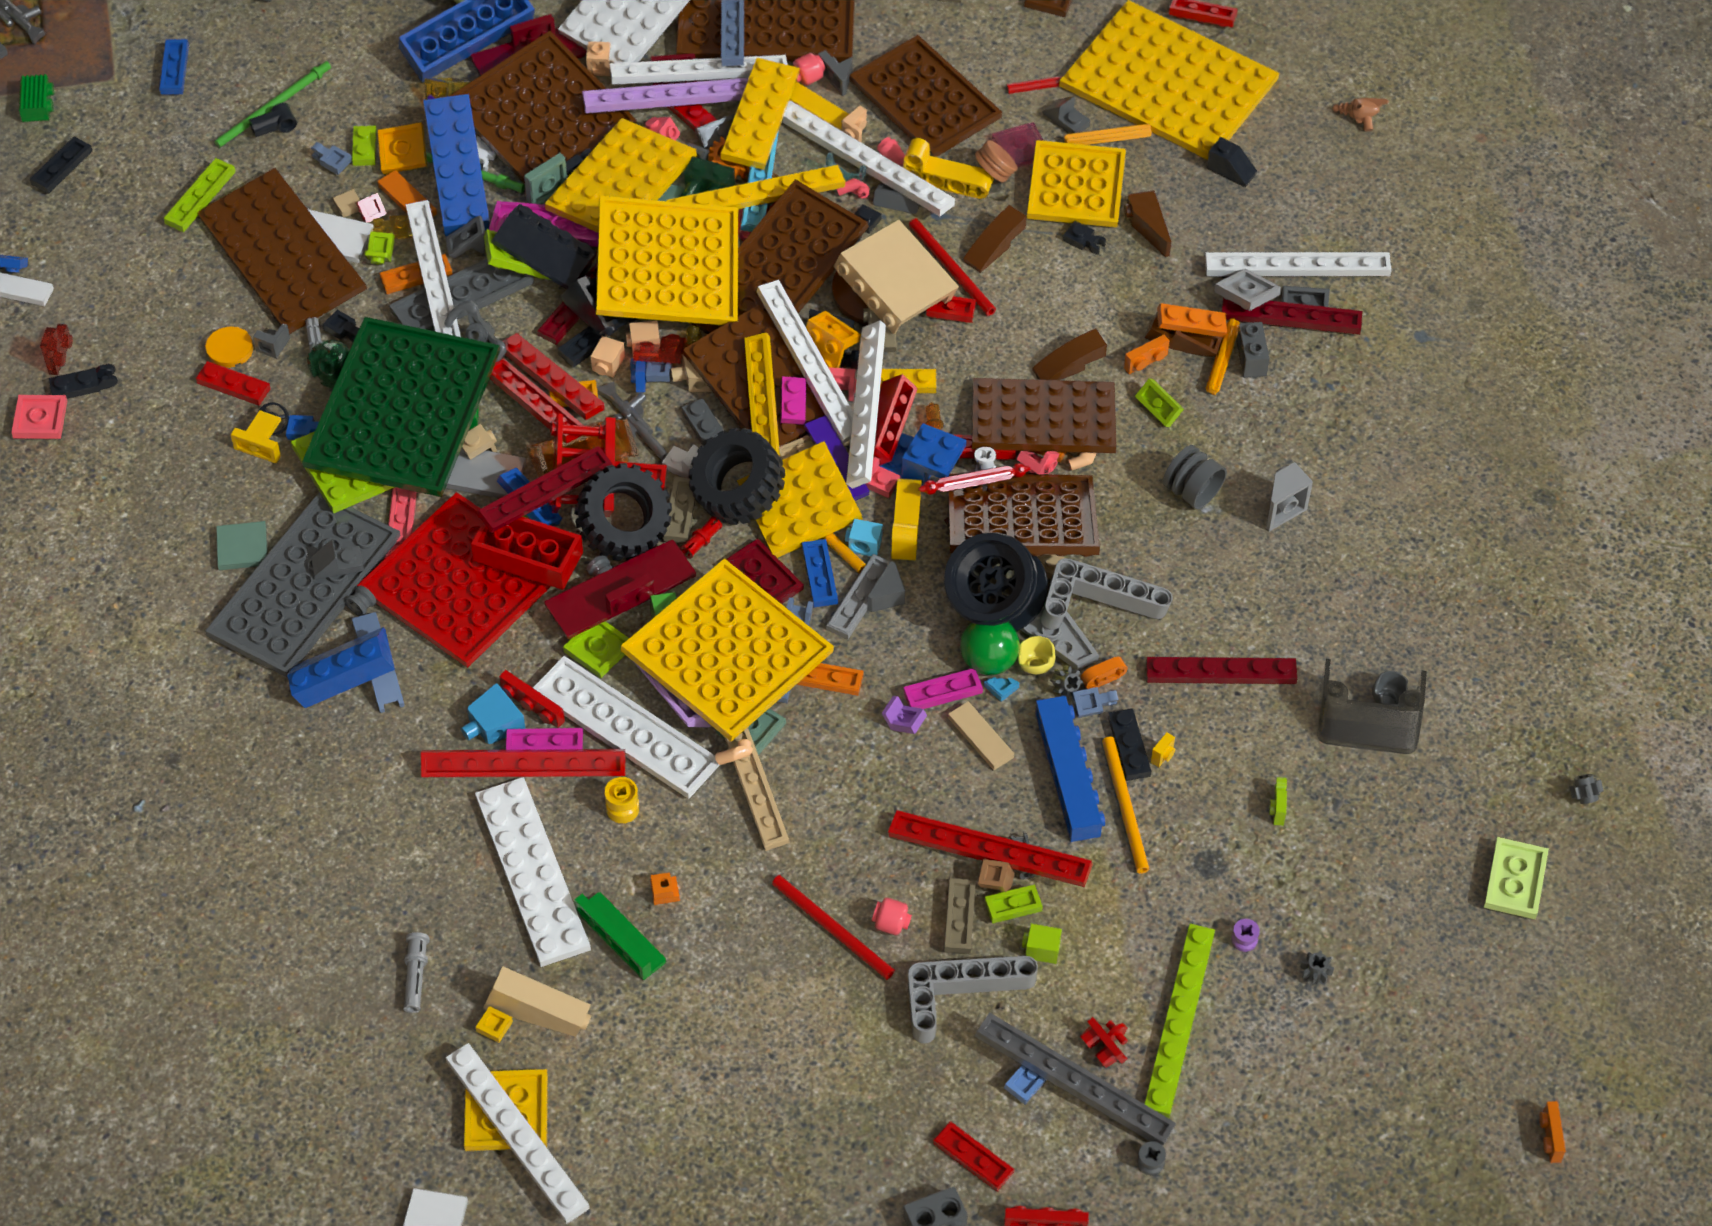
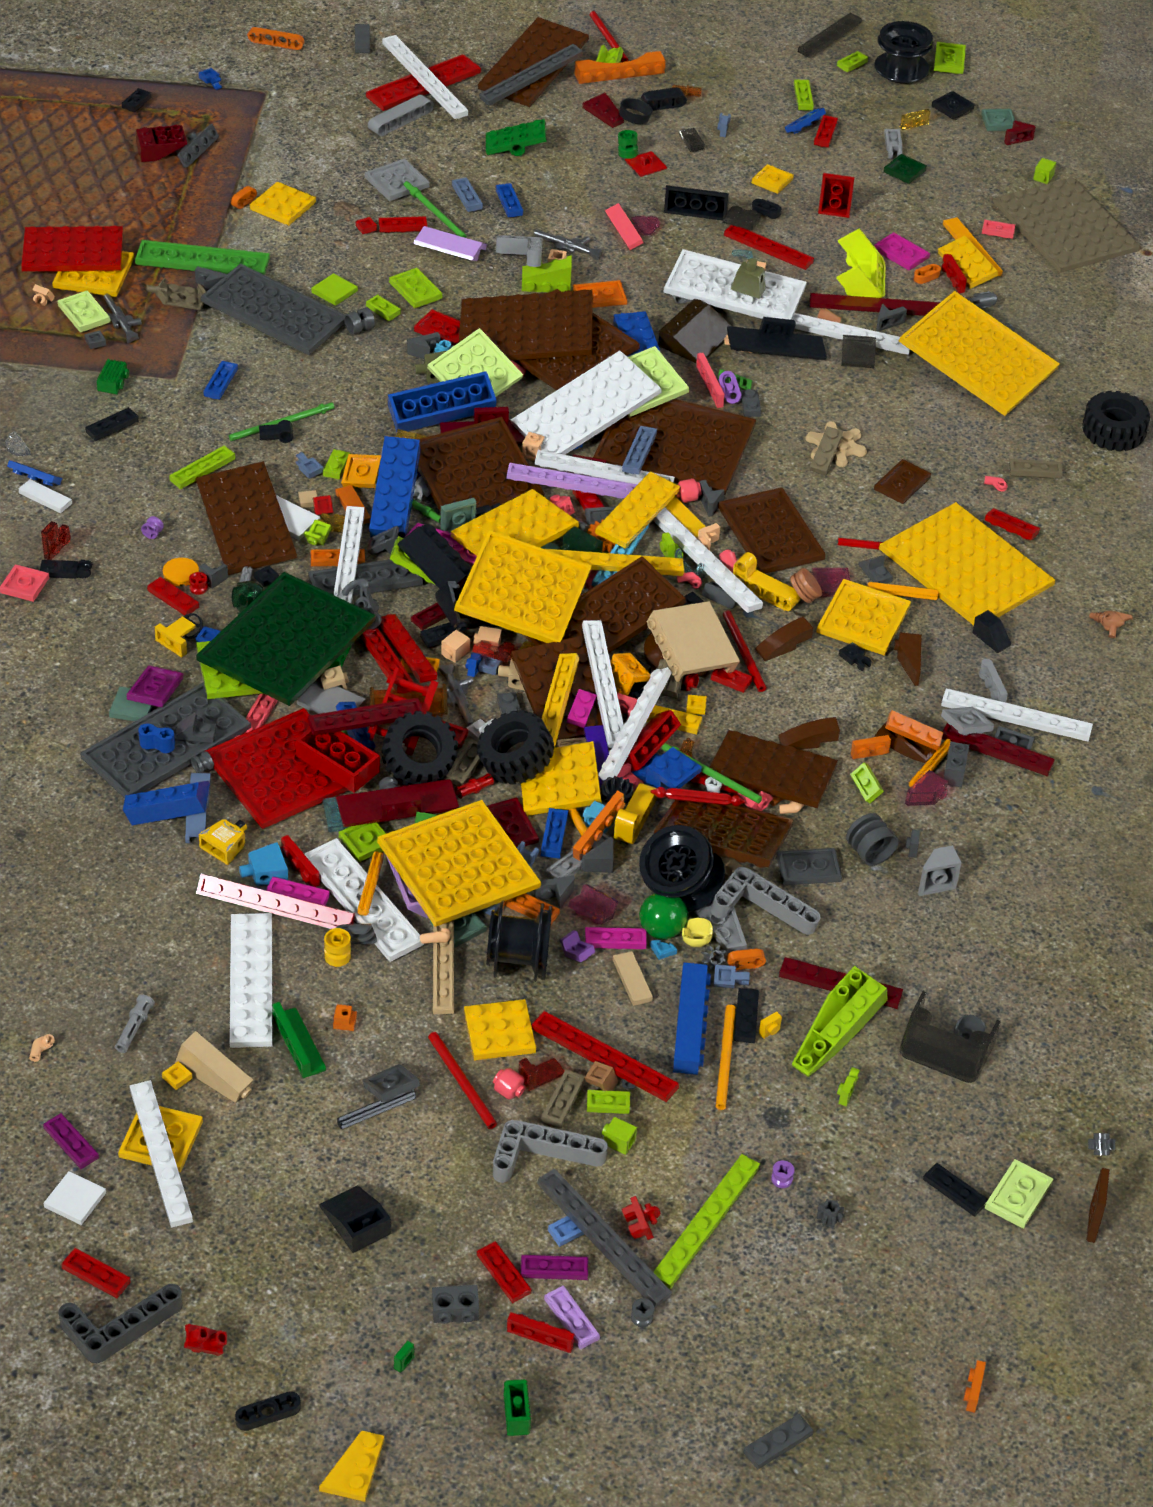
camera: 15 degrees right, 10 degrees down
none -> light nougat arm [29,1034,55,1062]
none -> magenta tile [43,1113,99,1169]
none -> magenta tile [127,665,183,707]
none -> blue axle [138,723,175,753]
none -> medium lavender wheel [141,516,164,539]
none -> red wheel [189,572,208,595]
none -> yellow torso [199,819,247,865]
none -> black slope [319,1185,391,1253]
none -> clear light blue plate [323,797,348,832]
none -> dark grey arm [336,924,377,944]
none -> axle [337,1089,416,1129]
none -> light orange axle [358,851,384,916]
none -> dark grey plate [362,1064,420,1102]
none -> yellow plate [464,999,536,1060]
none -> black wheel [486,900,552,982]
none -> clear red bracket [518,1058,564,1091]
none -> magenta tile [521,1255,588,1280]
none -> dark grey slope [534,875,575,908]
none -> lavender tile [544,1285,600,1350]
none -> clear pink bracket [568,884,618,925]
none -> orange plate [573,790,625,861]
none -> black gear [601,776,634,805]
none -> lime bracket [659,532,683,558]
none -> bright green bar [662,743,762,804]
none -> red plate [683,673,699,691]
none -> yellow plate [686,695,707,715]
none -> dark grey tile [776,848,842,886]
none -> lime wedge [792,966,888,1077]
none -> clear pink slope [905,770,948,806]
none -> dark grey plate [906,829,920,858]
none -> black tile [923,1163,988,1217]
none -> light grey plate [979,659,1008,703]
none -> reddish brown tile [1086,1168,1110,1243]

